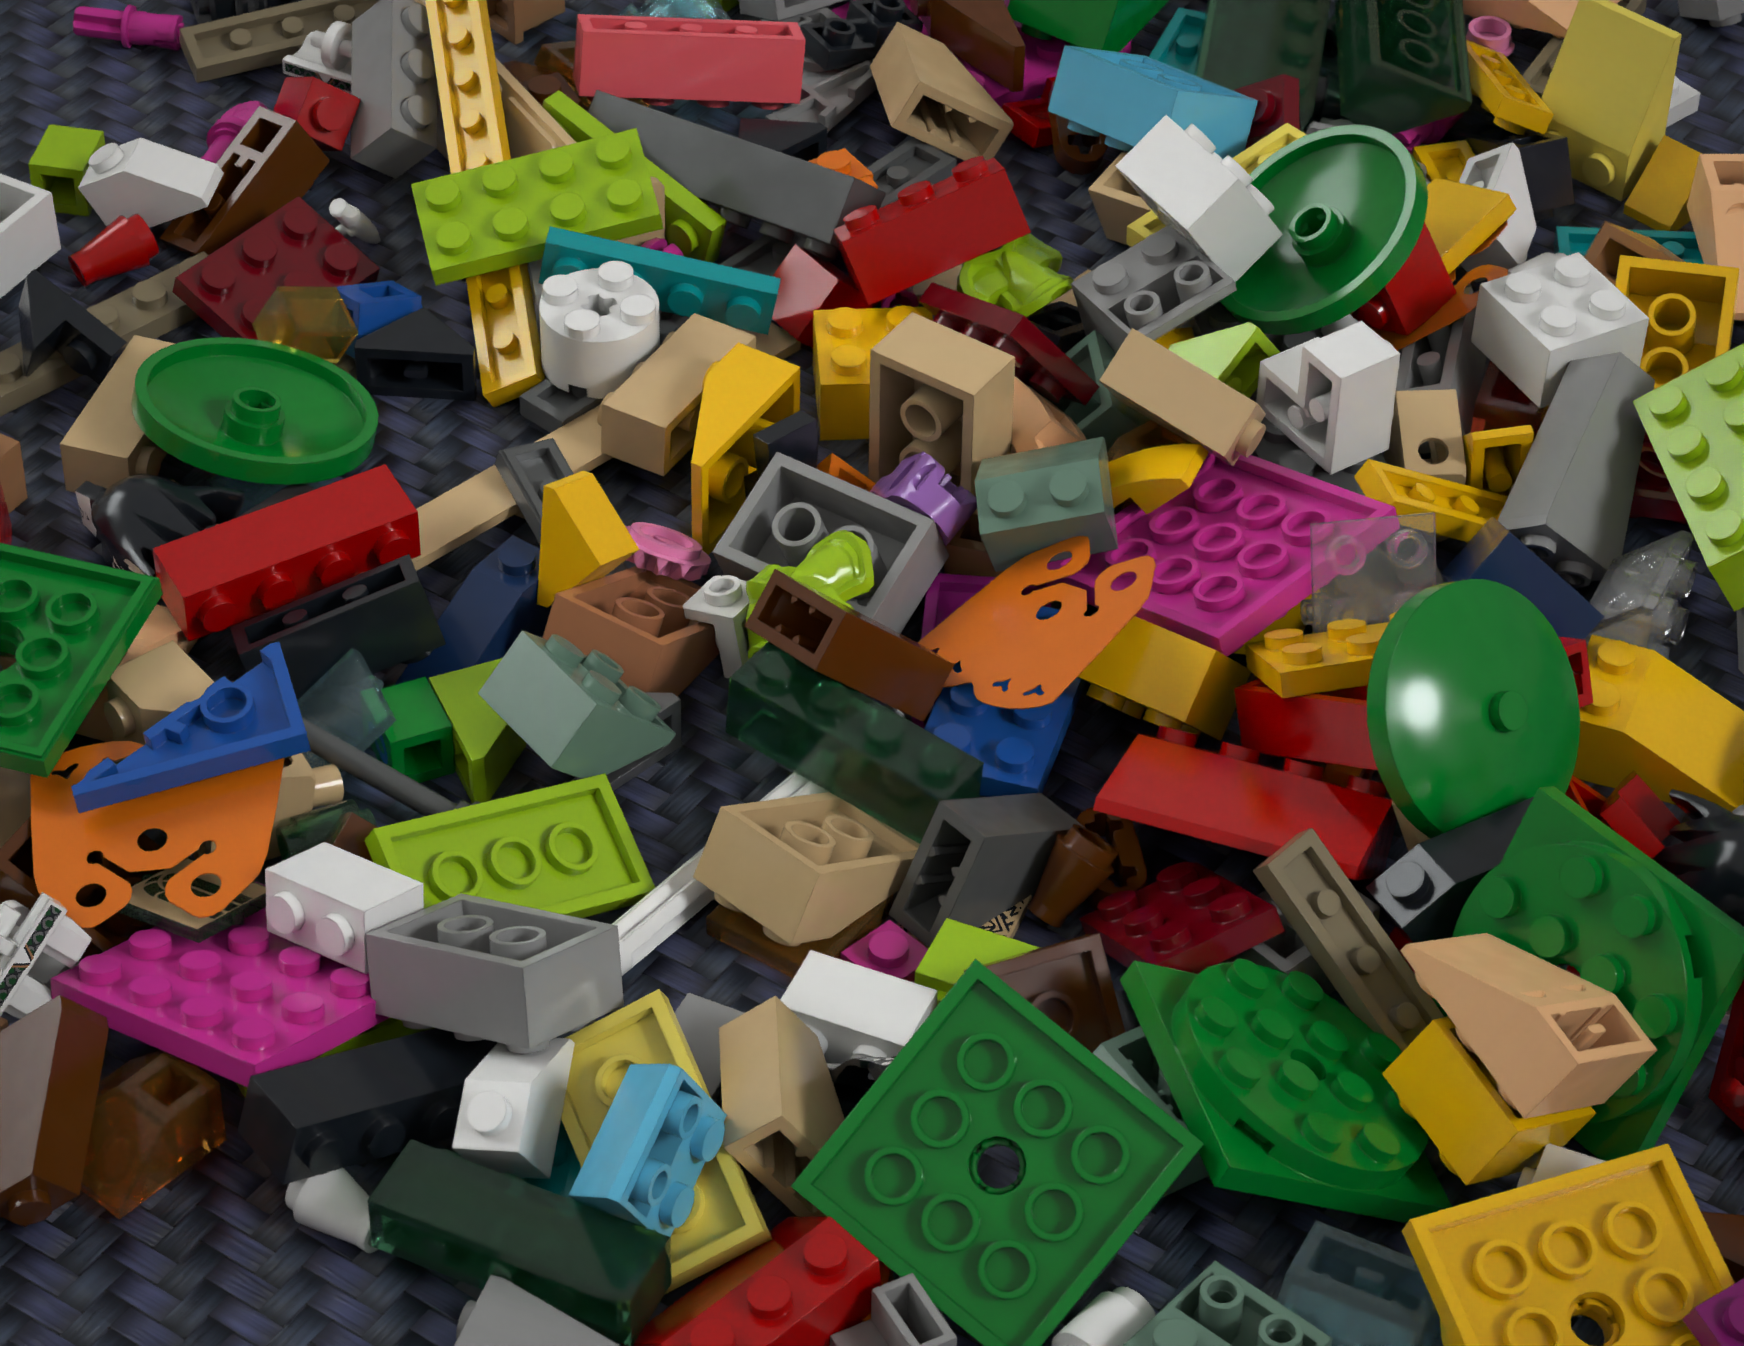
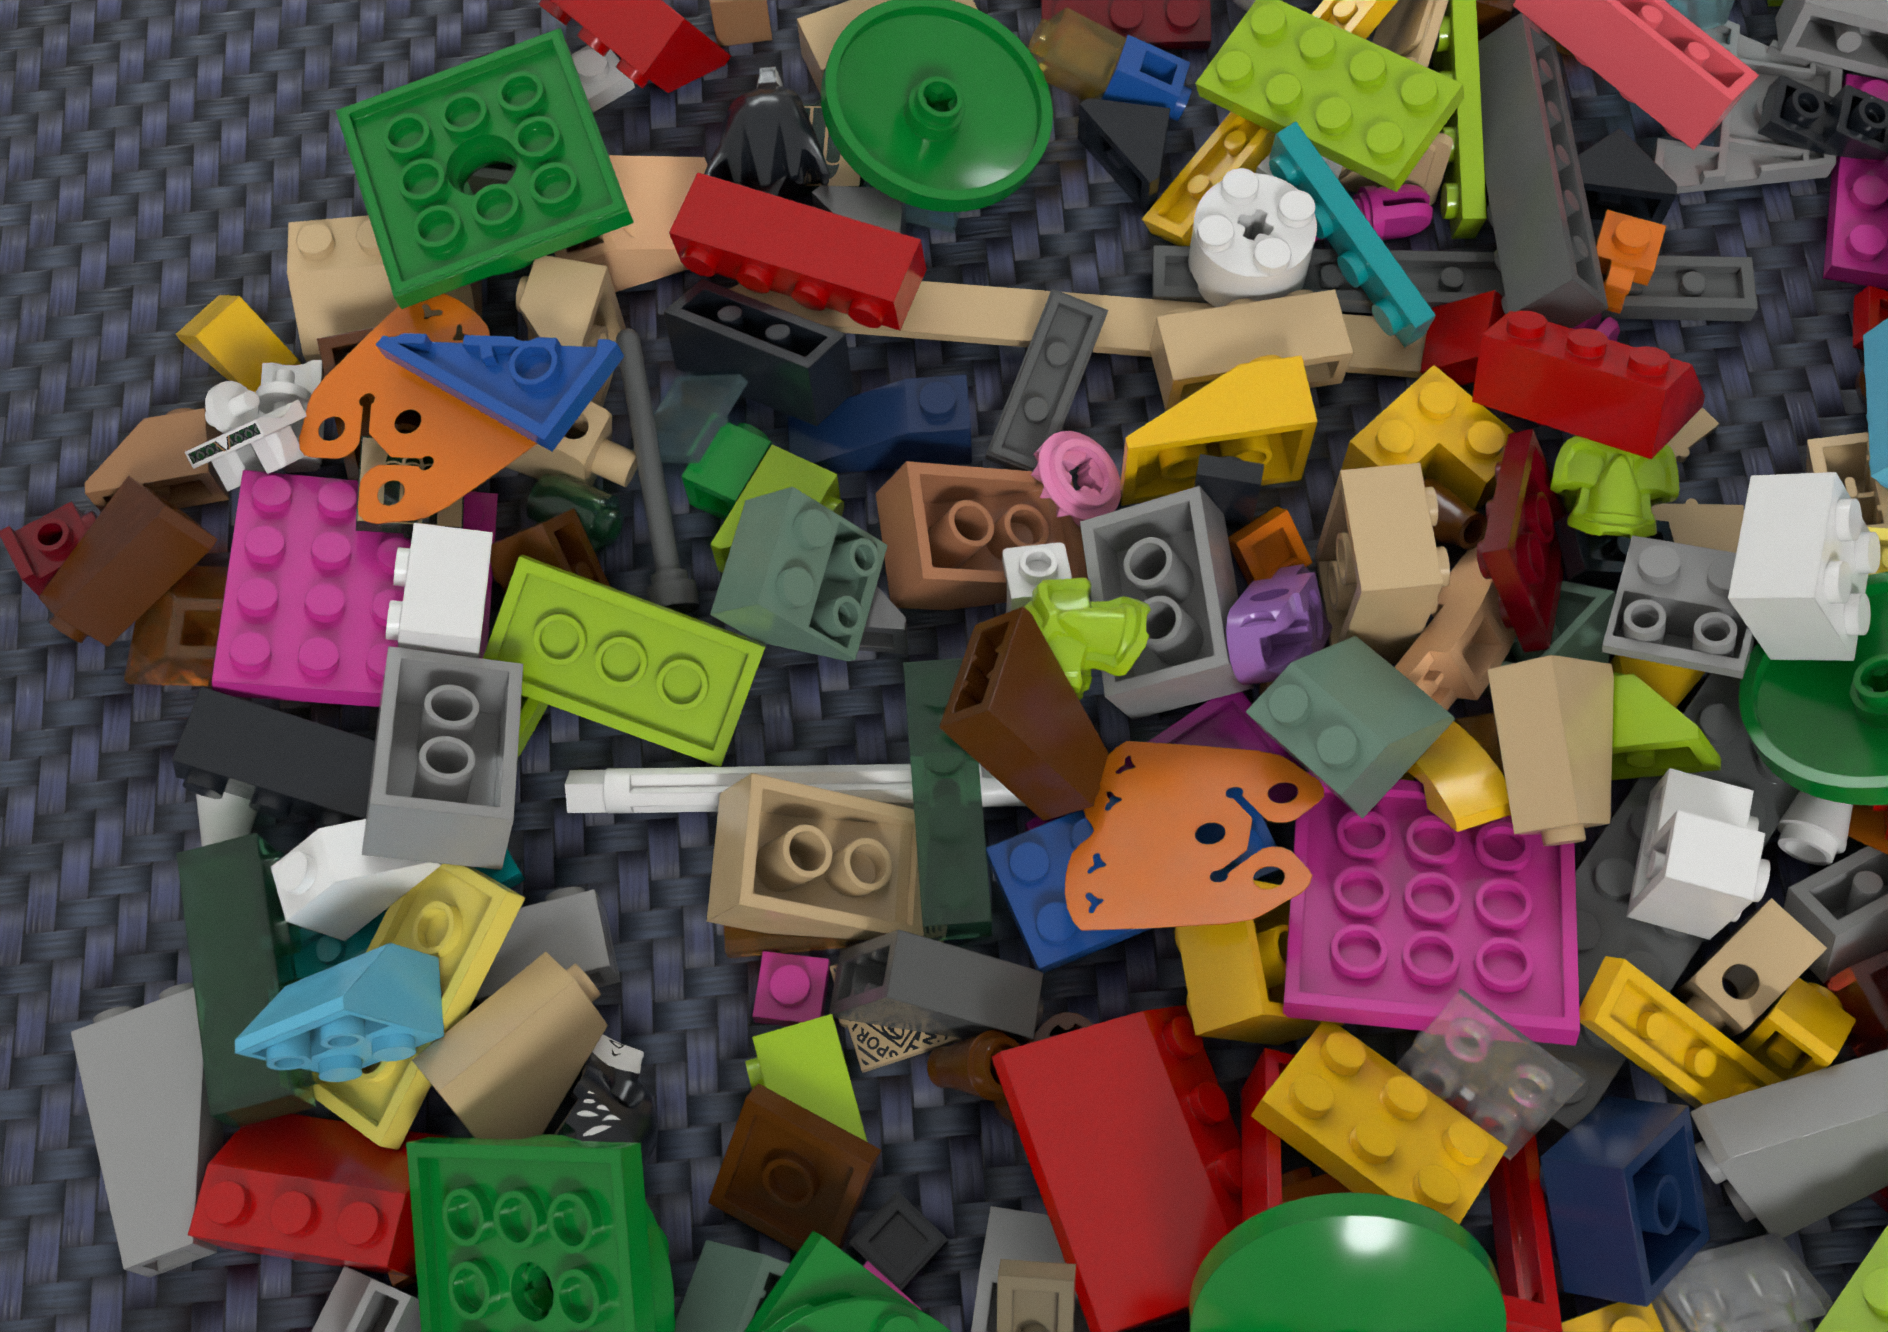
camera: 55 degrees right, 25 degrees up
yellow slope [537,471,639,608] -> none
white brick [780,950,938,1064] -> none
tan slope [870,22,1014,161] -> none
dark red plate [1080,862,1285,974] -> none

